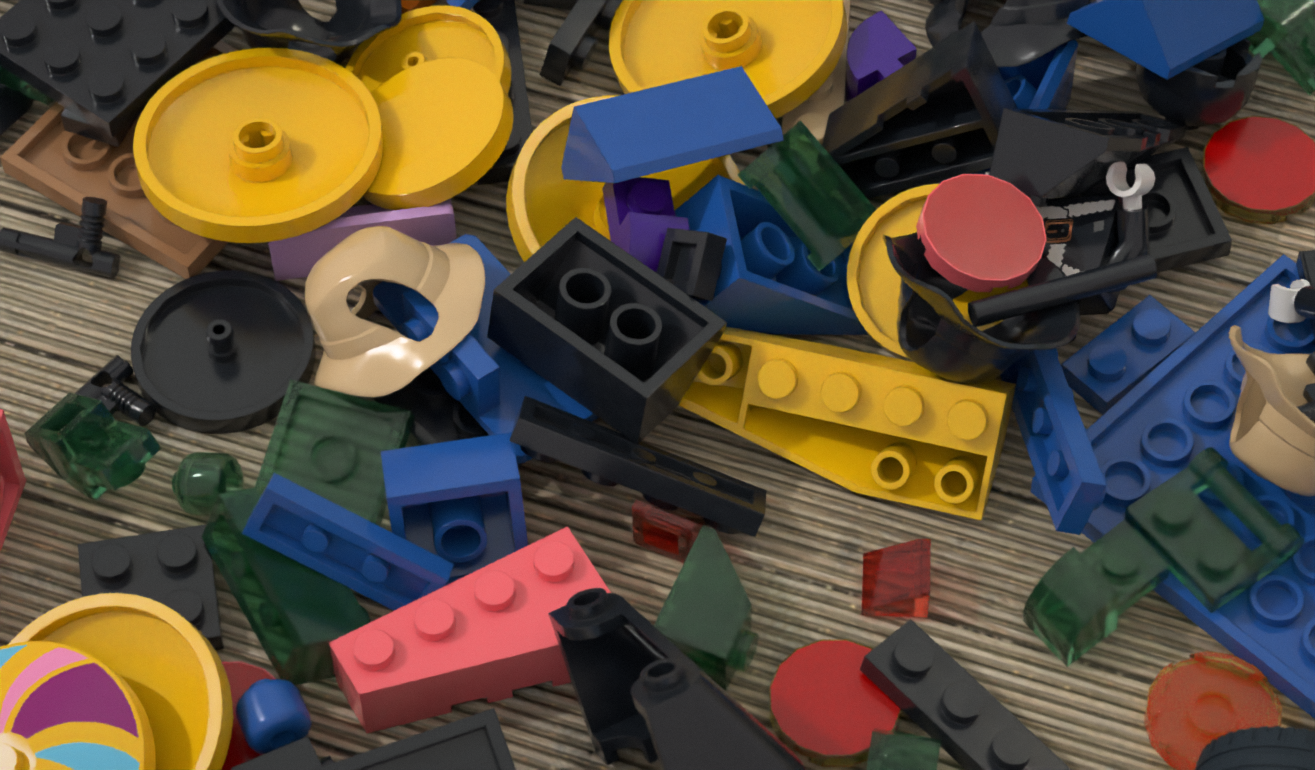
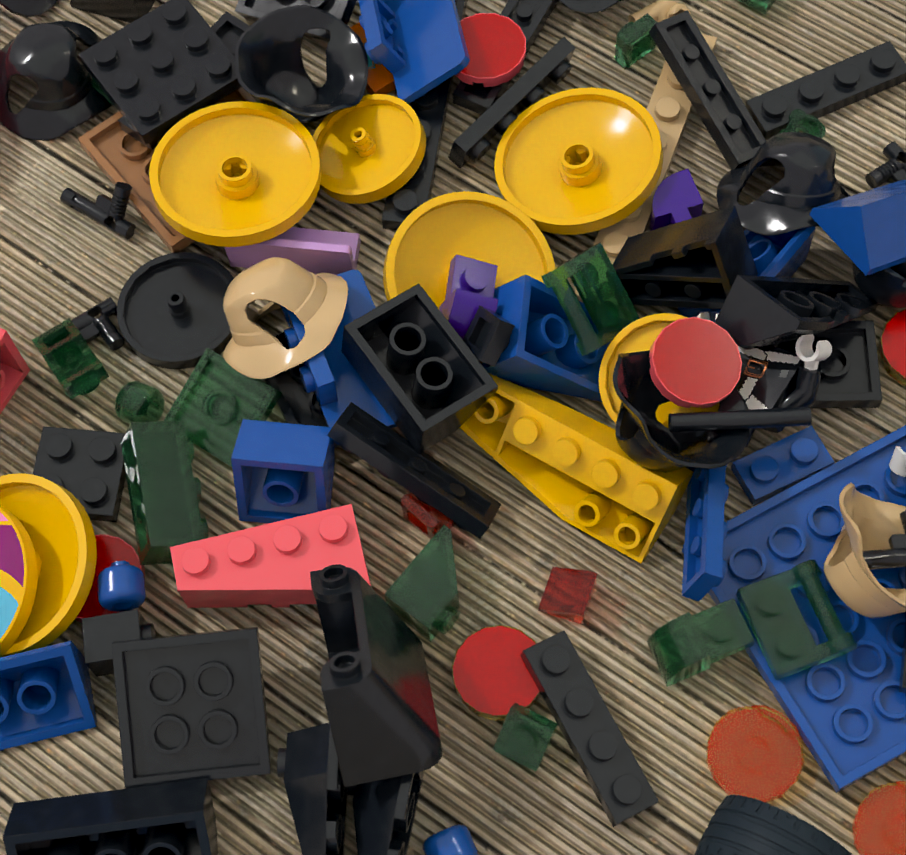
camera: 20 degrees right, 10 degrees up
blue plate [242,473,454,611] -> none
yellow piece [363,58,514,210] -> none
blue slope [561,66,784,183] -> none

